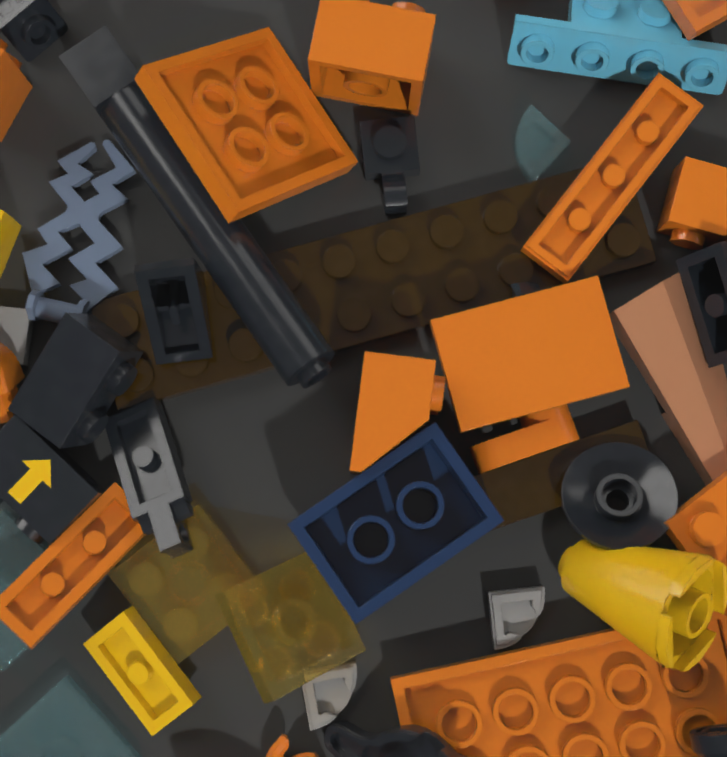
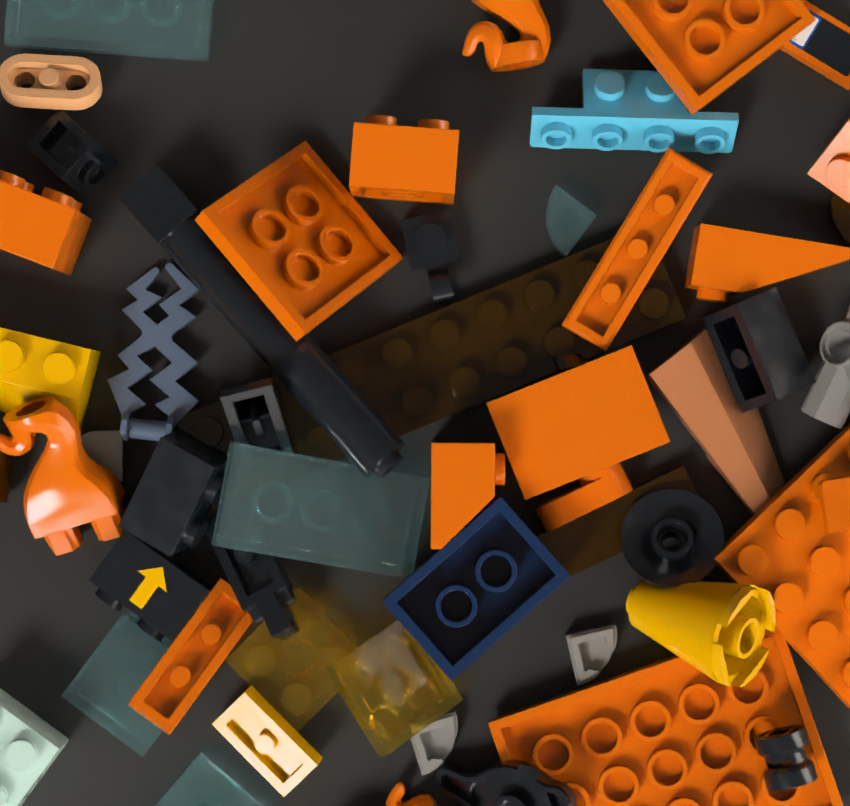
camera: 10 degrees left, 5 degrees up
none -> clear light blue tile [211,442,430,578]

